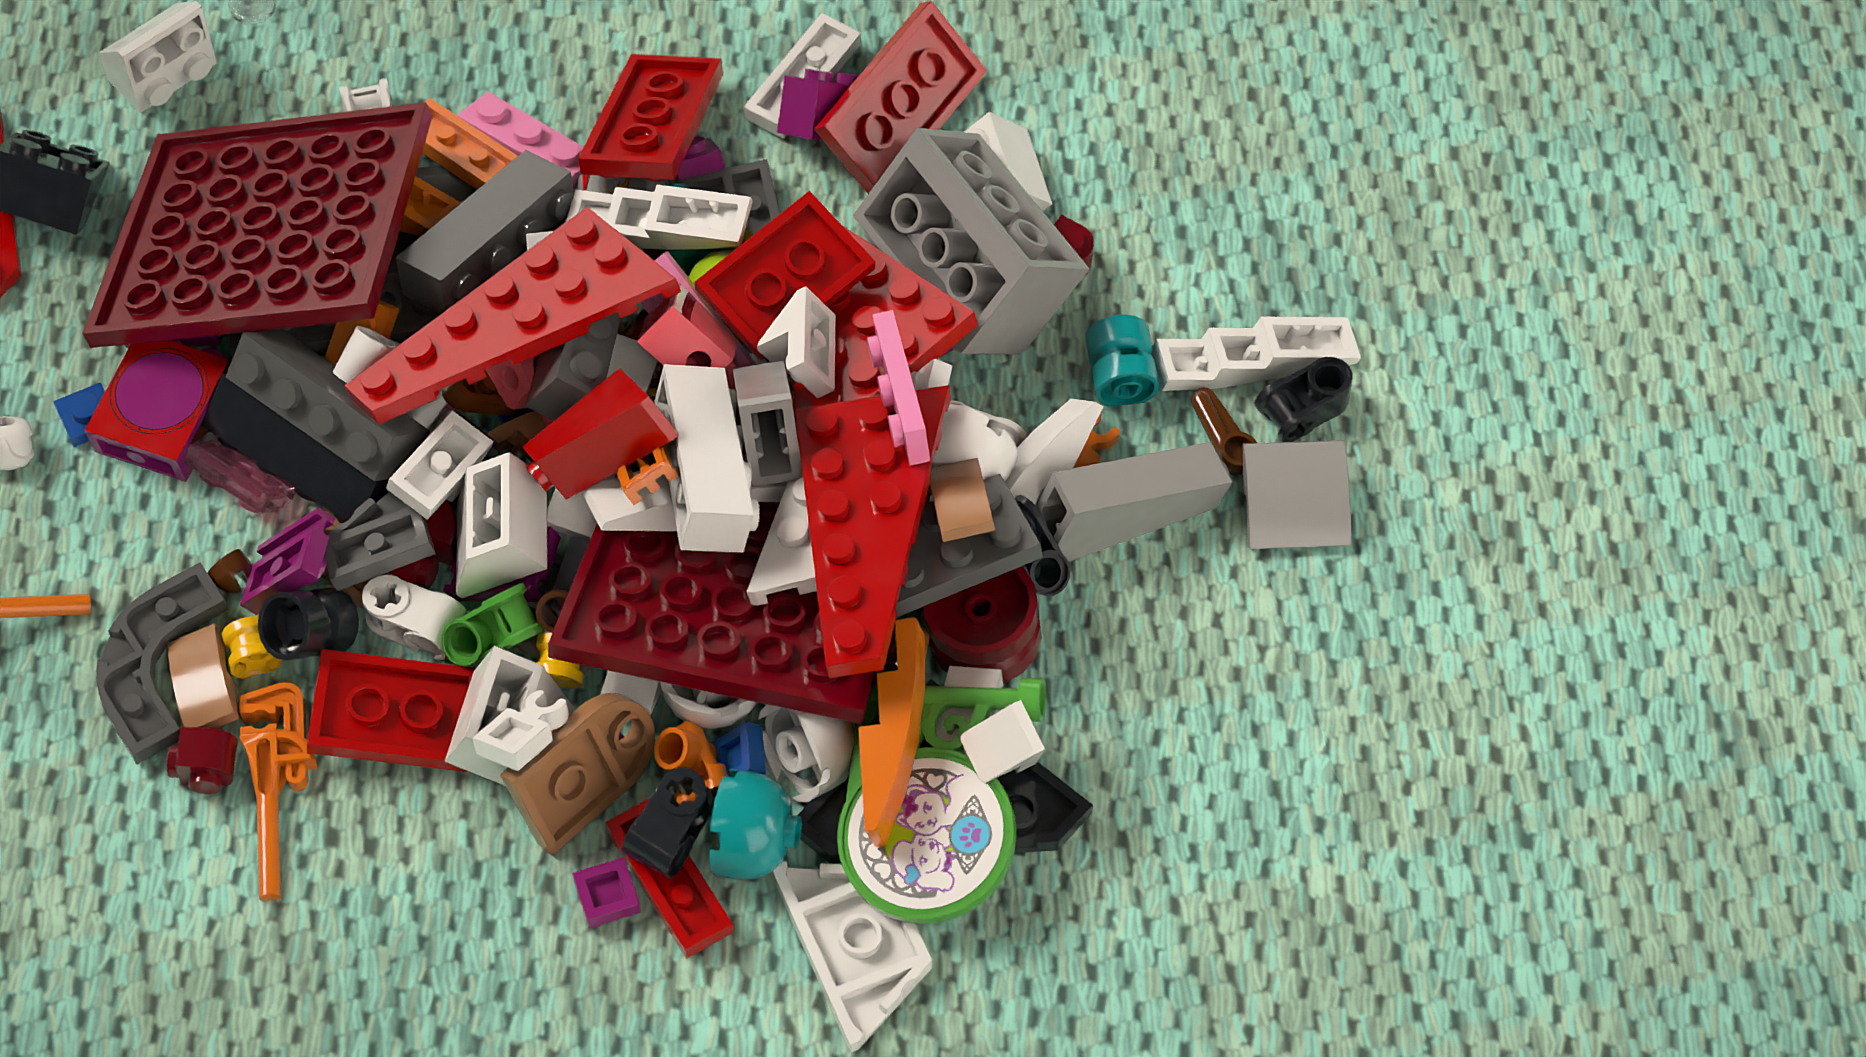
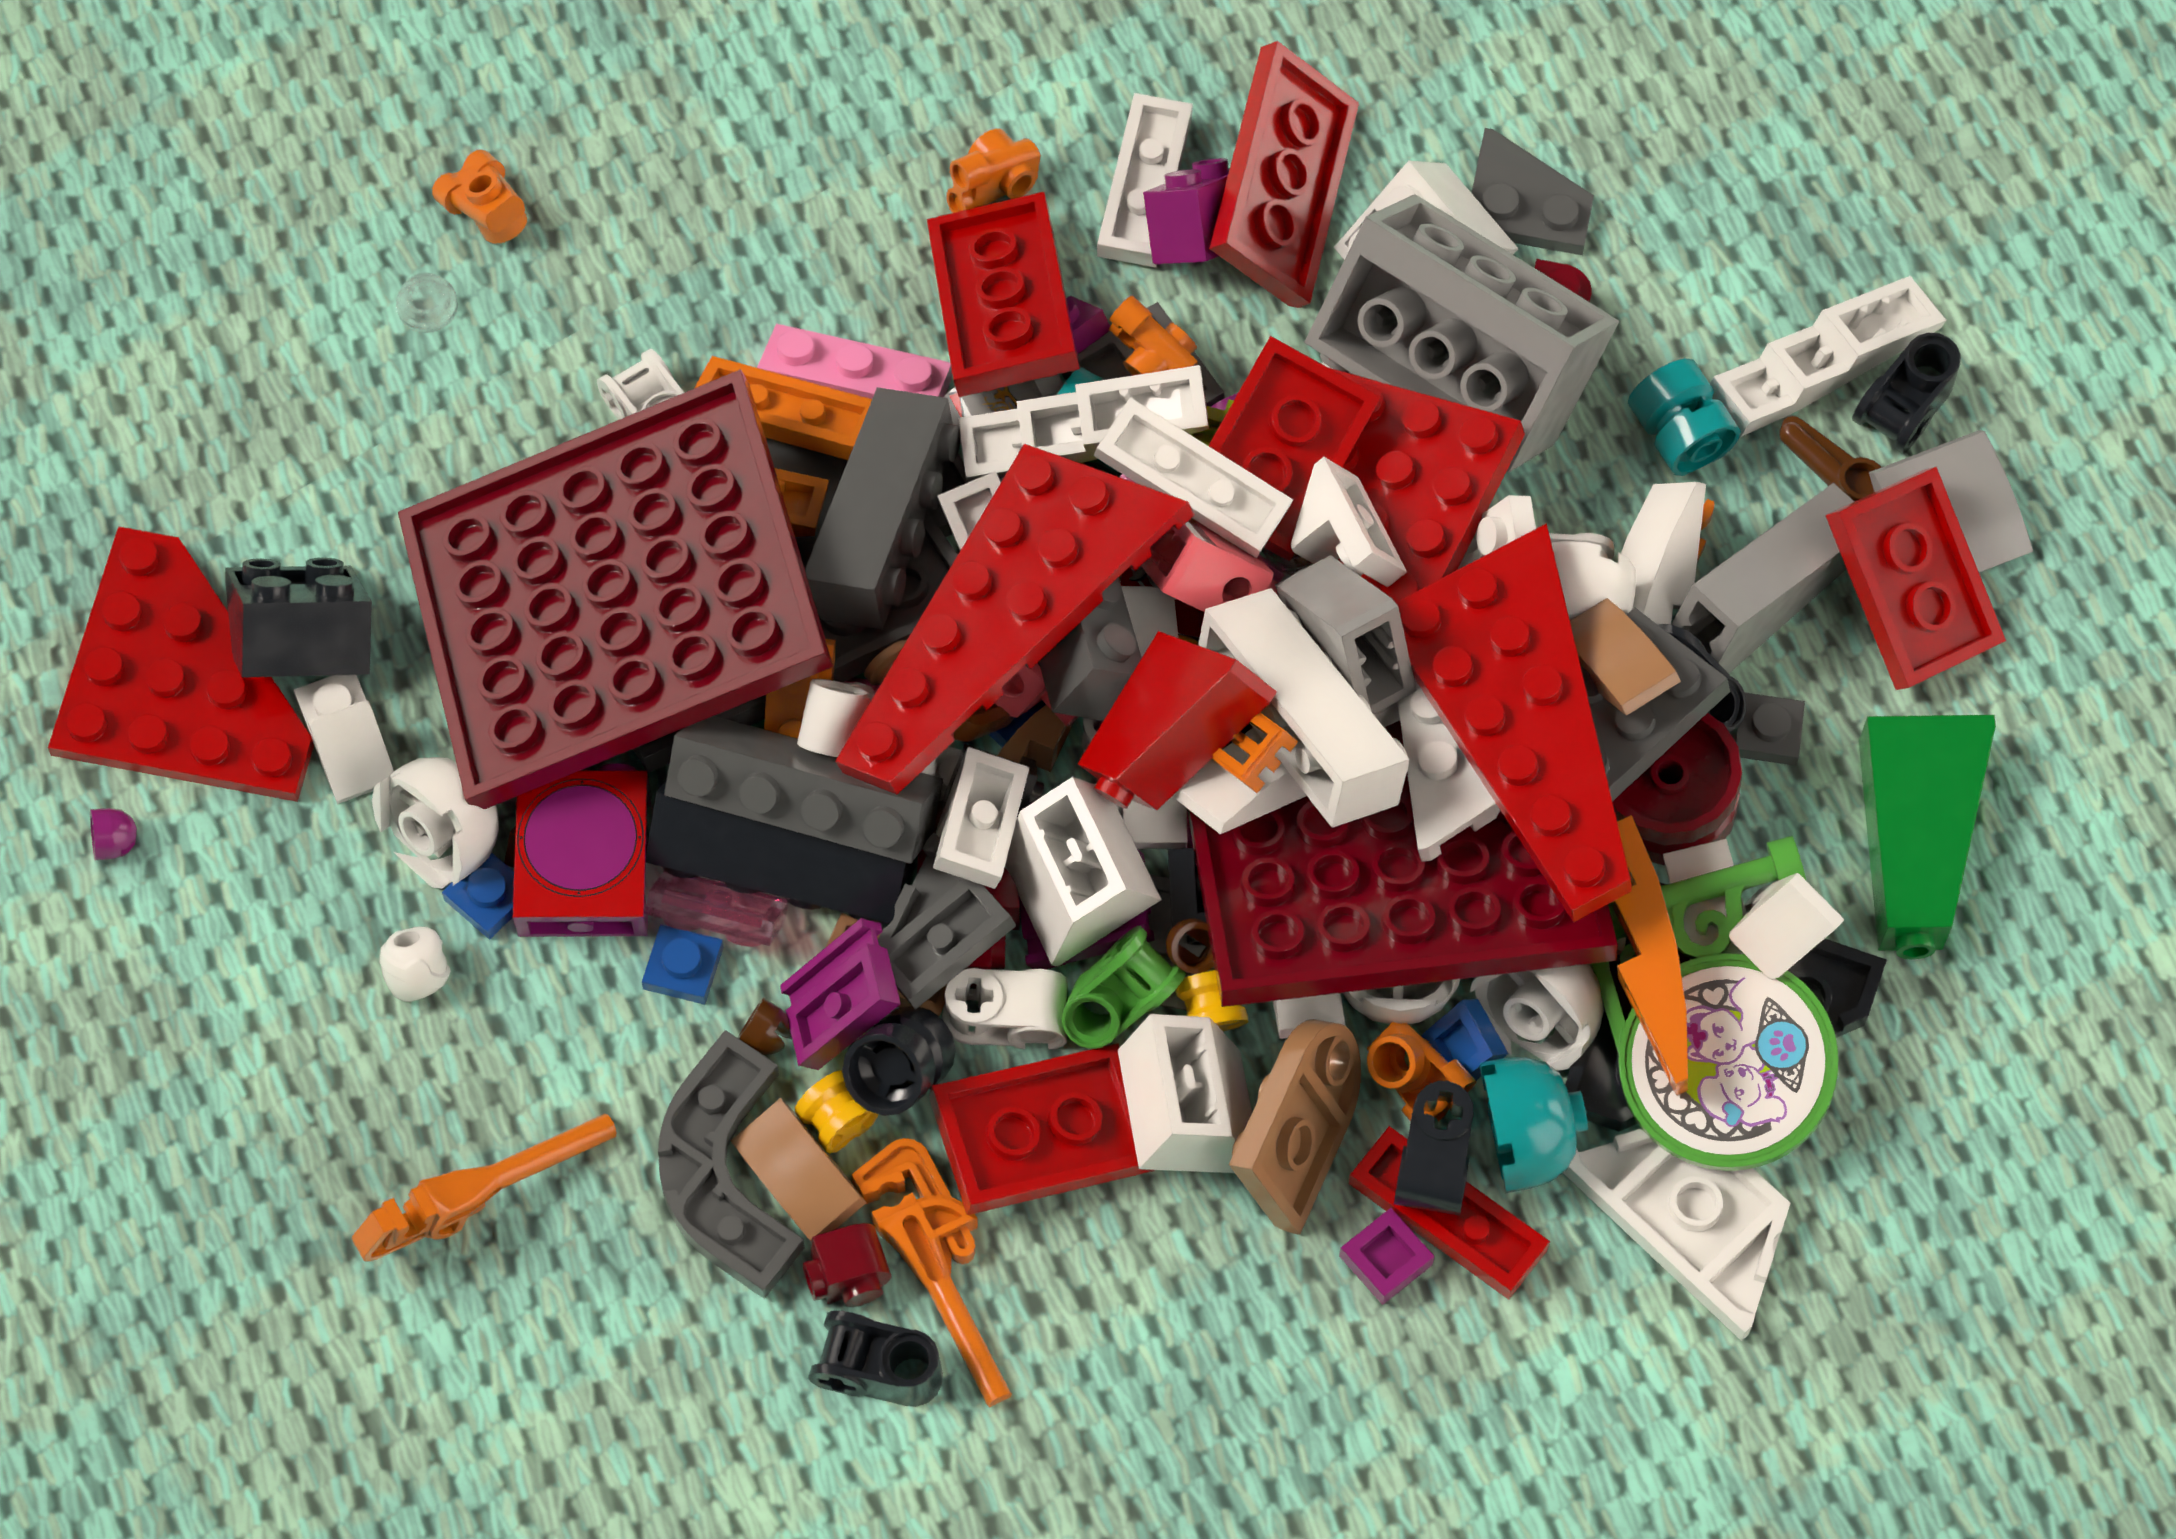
camera: 20 degrees left, 5 degrees up
white slope [99,1,217,113] -> none
white plate [473,690,569,771] -> none
bright pink plate [867,310,930,466] -> none
none -> white slope [294,675,394,804]
none -> white cylinder [372,757,499,889]
none -> blue plate [642,924,724,1005]
none -> black piece [808,1311,943,1407]
none -> orange plate [946,128,1041,213]
none -> white plate [1094,397,1293,558]
none -> orange plate [1109,295,1198,376]
none -> dark grey wing [1472,128,1594,256]
none -> dark grey plate [1735,692,1805,766]
none -> red plate [1825,467,2006,690]
none -> green slope [1859,715,1996,960]

